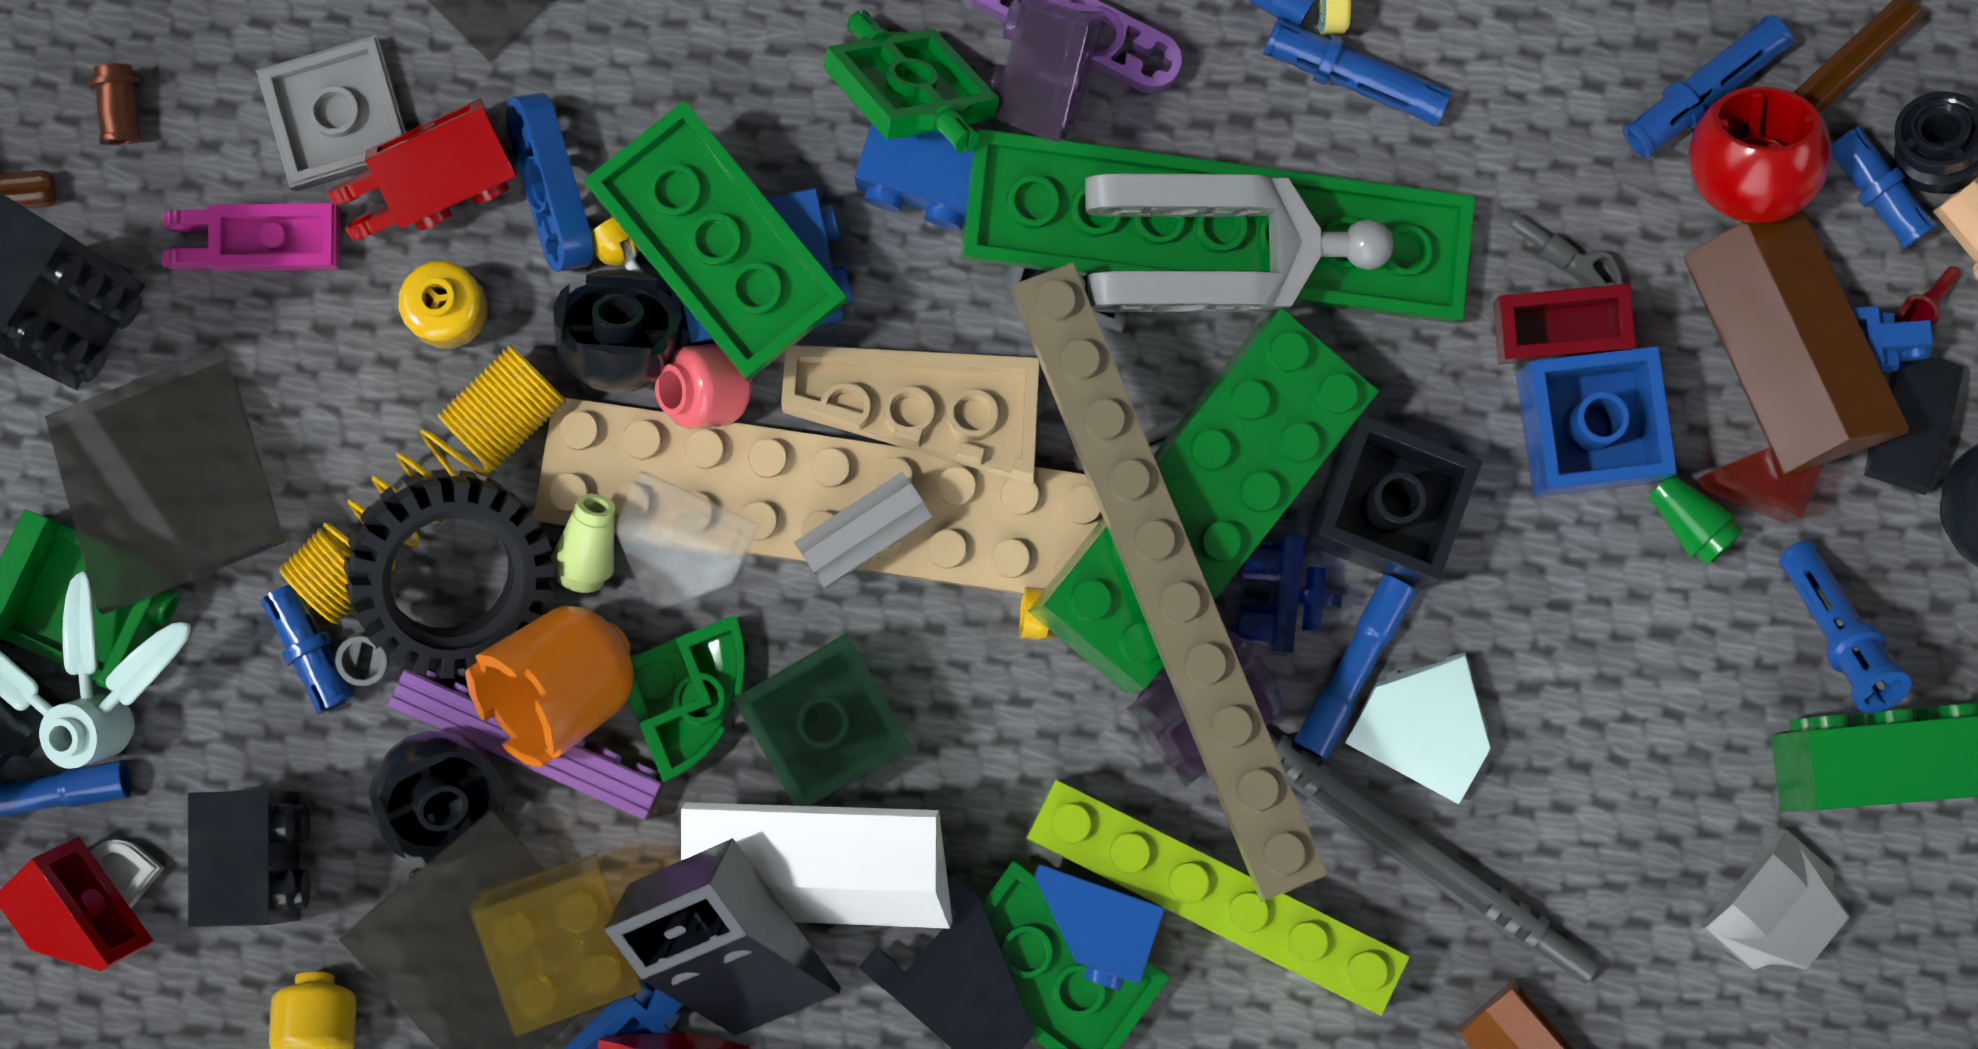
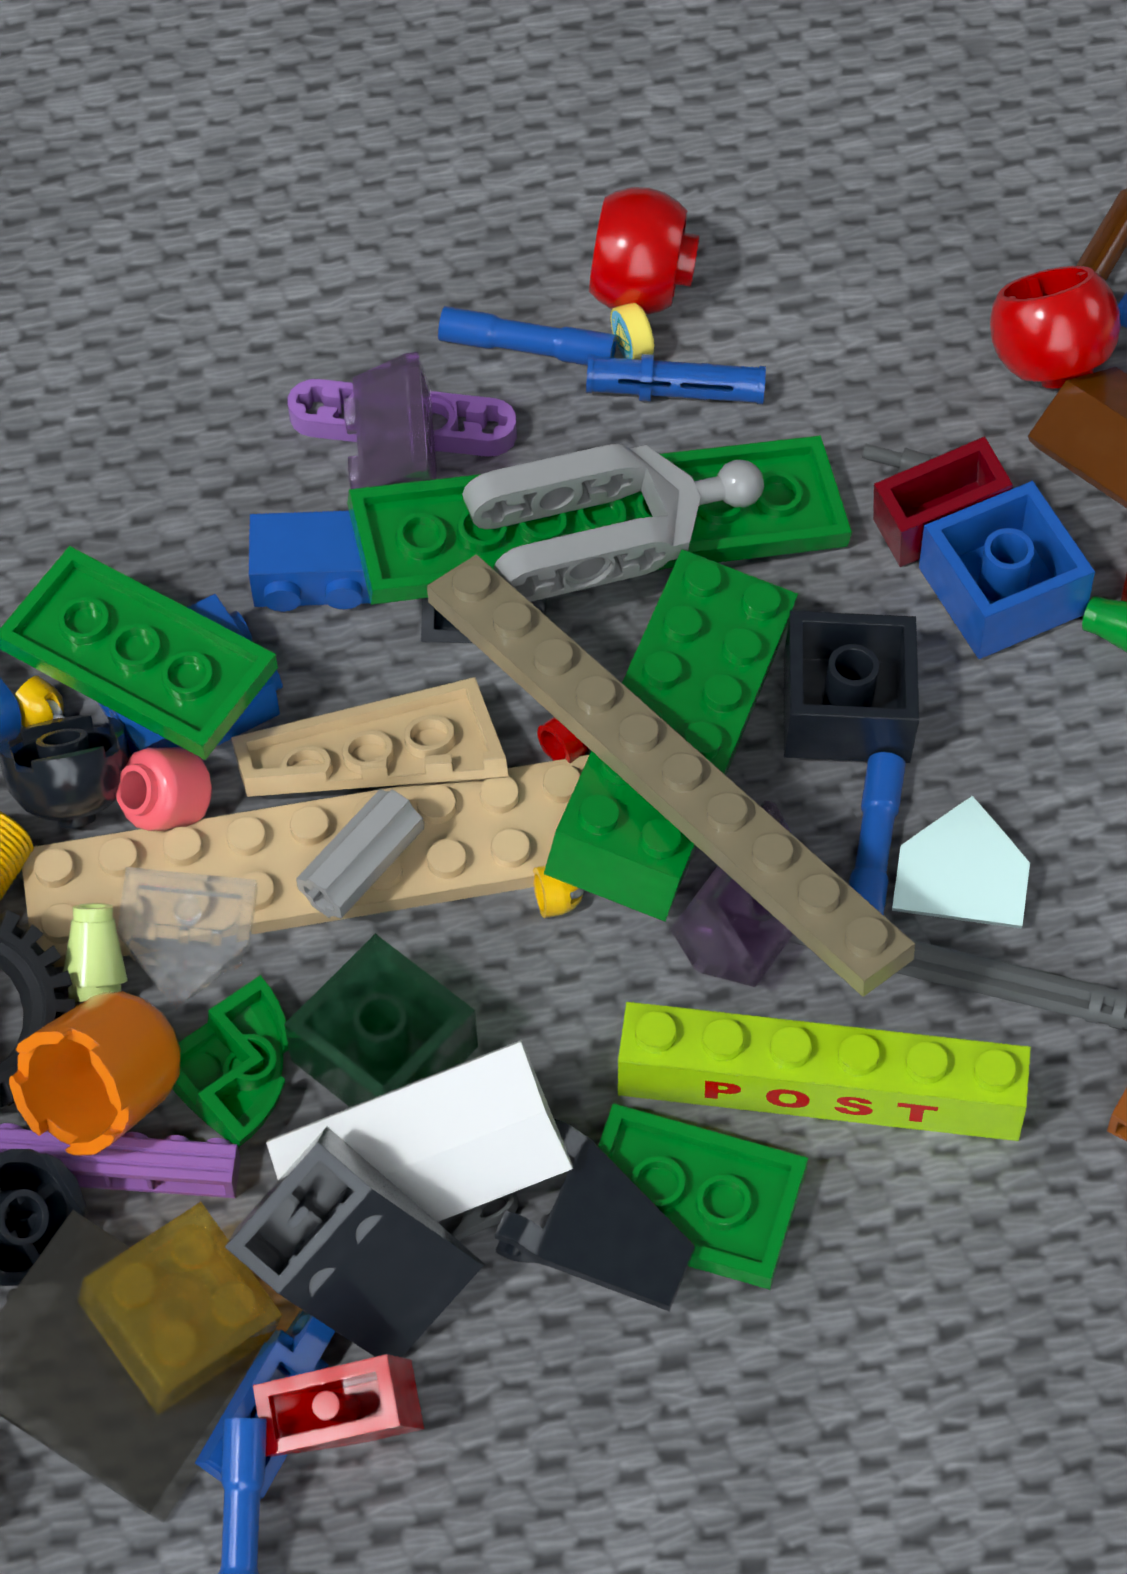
camera: 15 degrees left, 25 degrees down
green plate [823,10,999,154] -> none
blue slope [1033,864,1165,991] -> none
clear blue hips [1235,535,1343,656] -> none
blue pin [1622,15,1793,159] -> none

